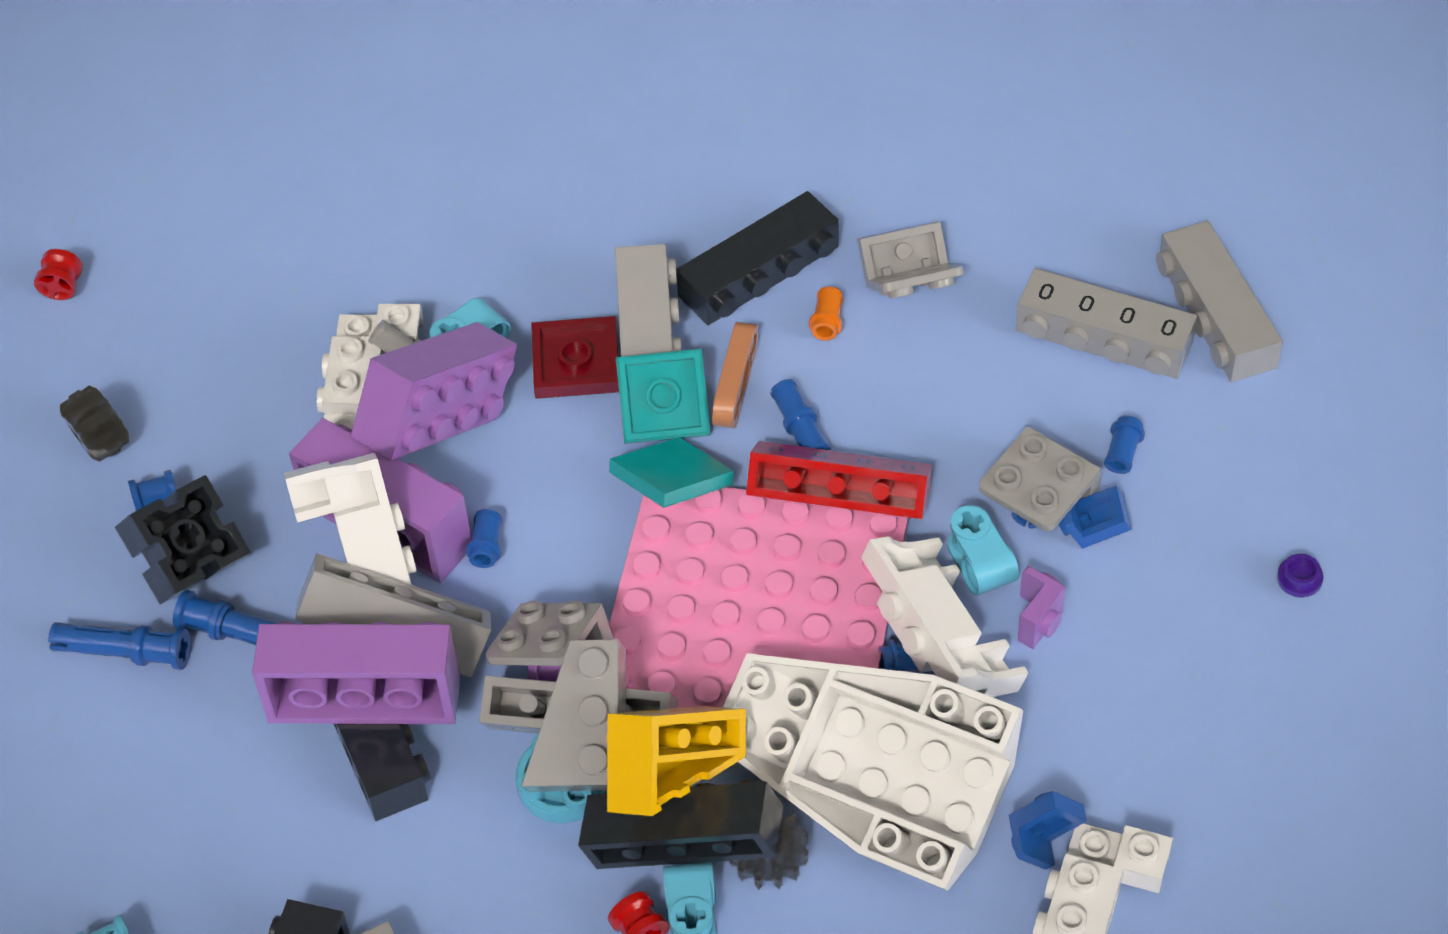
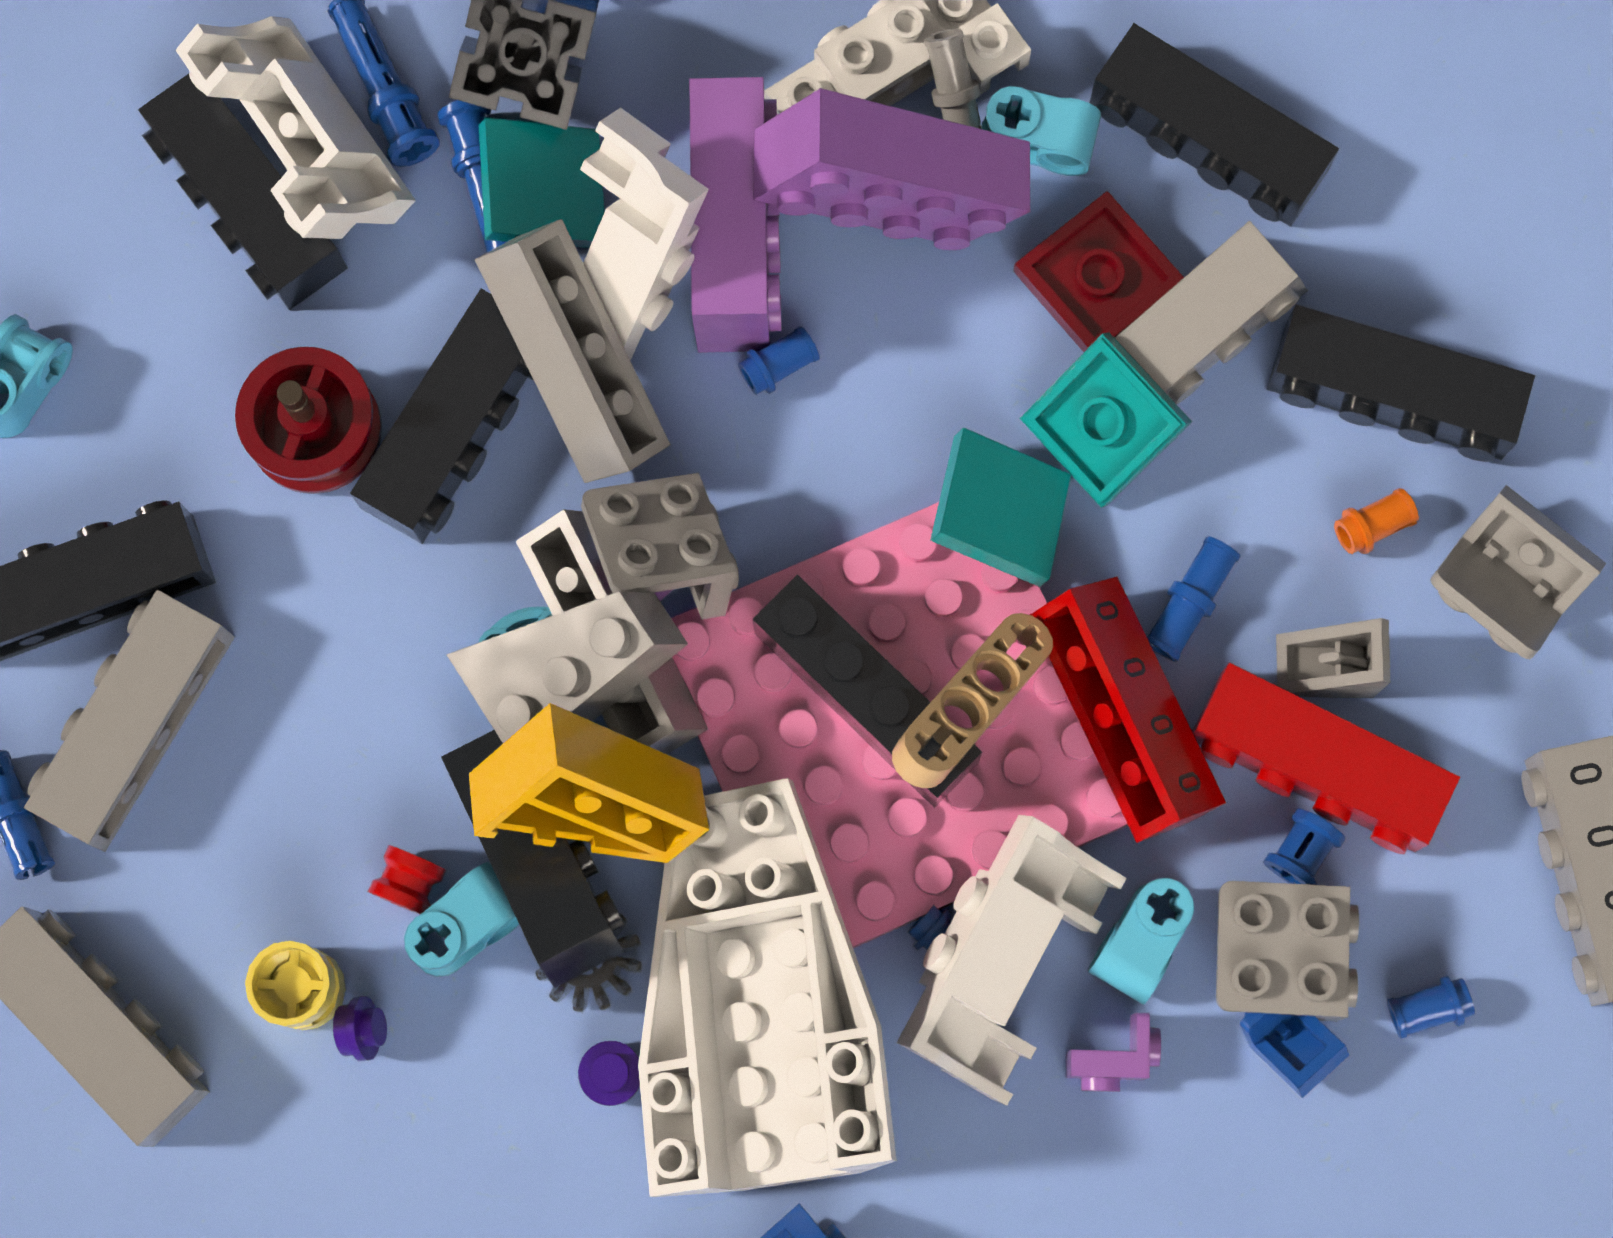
camera: 55 degrees right, 25 degrees up
medium lavender brick [252,622,460,724] -> none
nougat beam [712,322,758,429] -> none
none -> black brick [138,74,348,310]
none -> white bracket [176,16,416,239]
none -> dark red wheel [235,347,382,494]
none -> teal tile [479,118,605,248]
none -> dark purple plate [578,1041,640,1106]
none -> black brick [752,574,982,808]
none -> tan beam [892,613,1053,788]
none -> black brick [1089,23,1339,227]
none -> red brick [1192,662,1460,854]
none -> blue bush [1263,808,1346,885]
none -> light grey slope [1276,618,1390,698]

